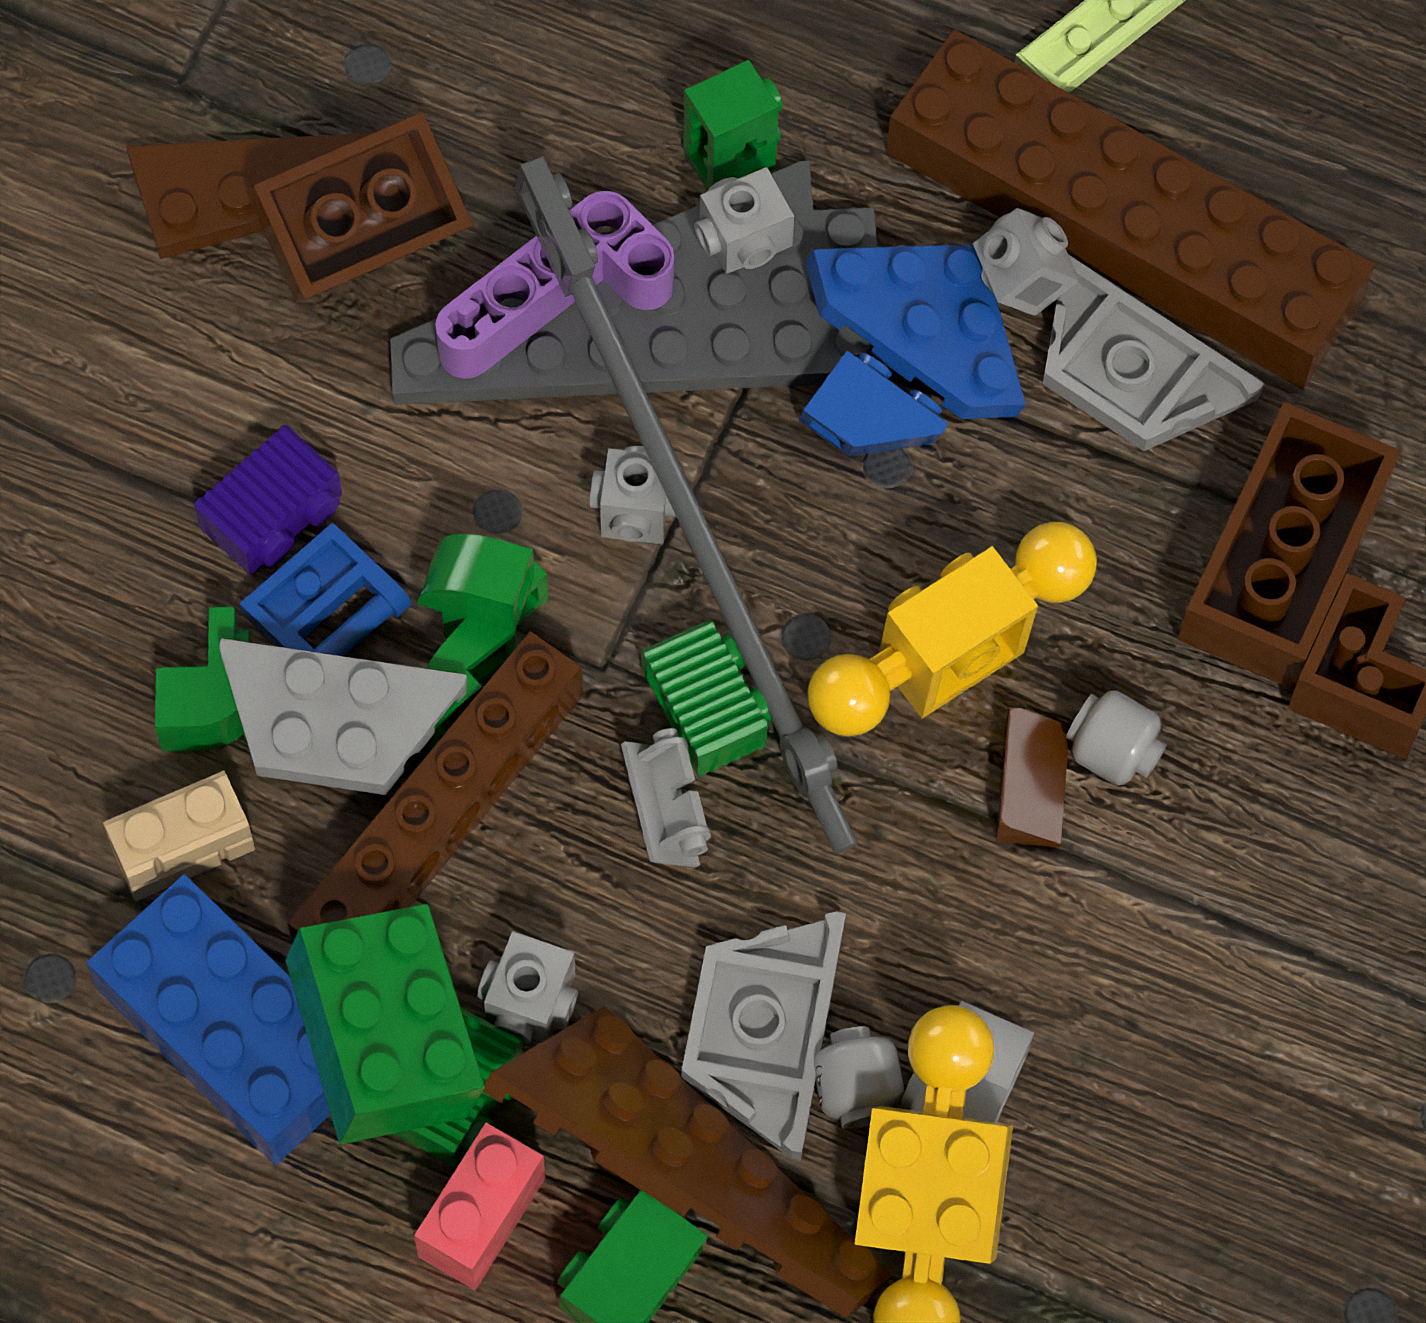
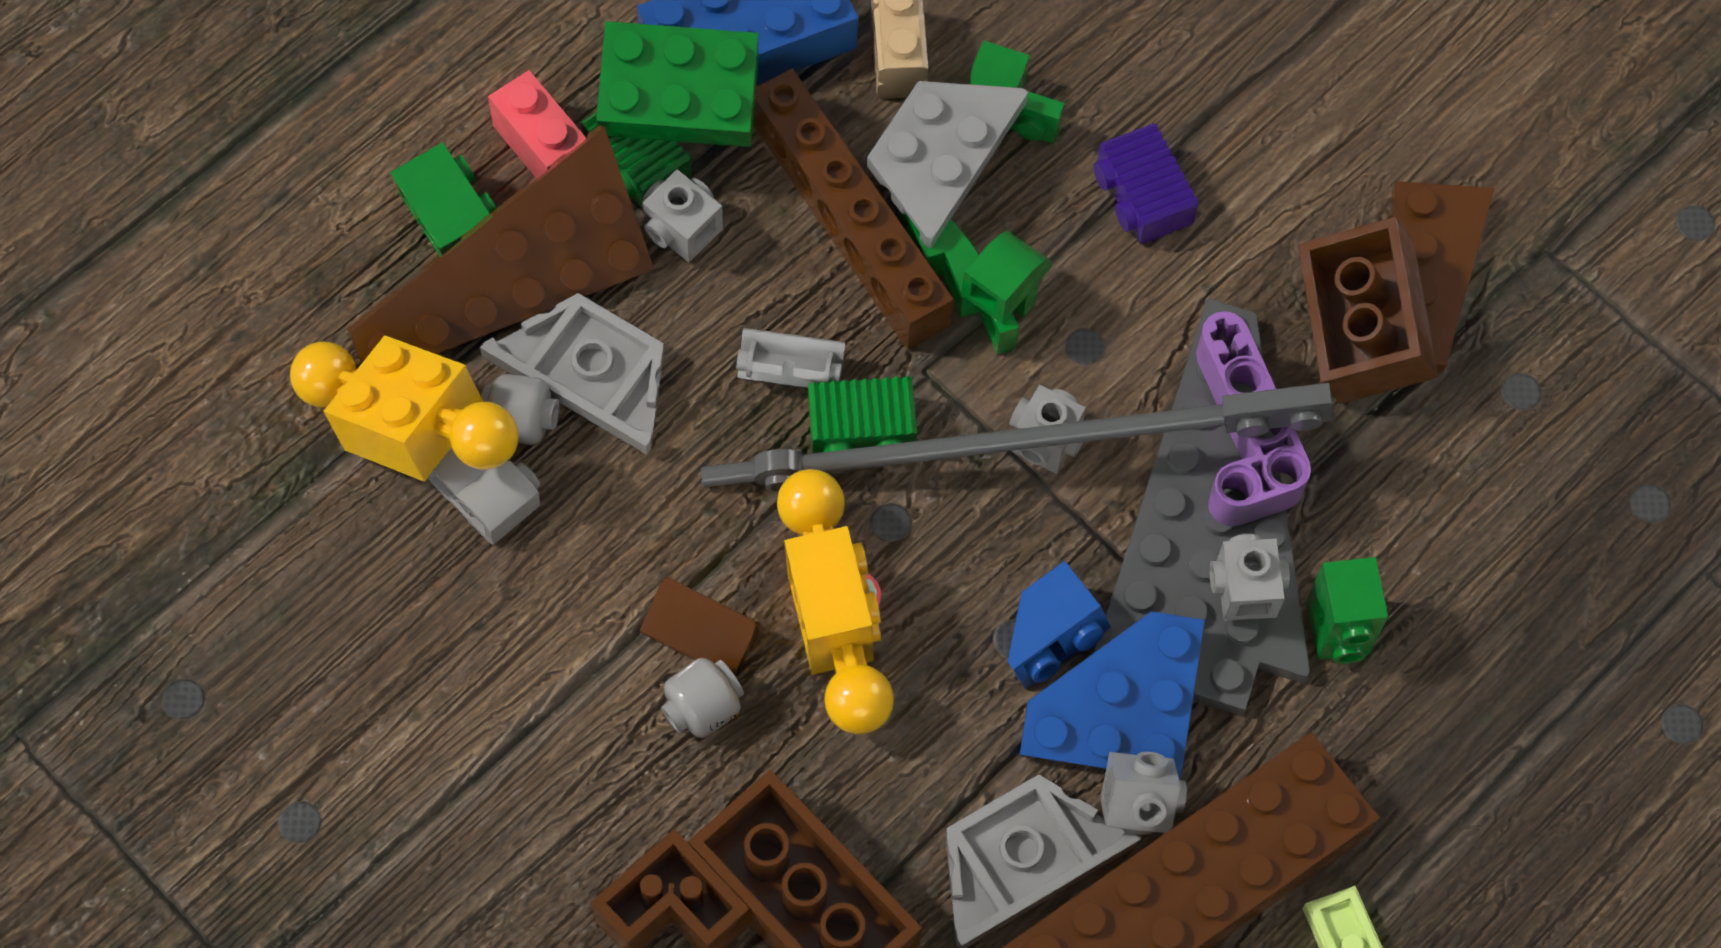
camera: 110 degrees right, 0 degrees up
blue plate [239,522,412,657] -> none

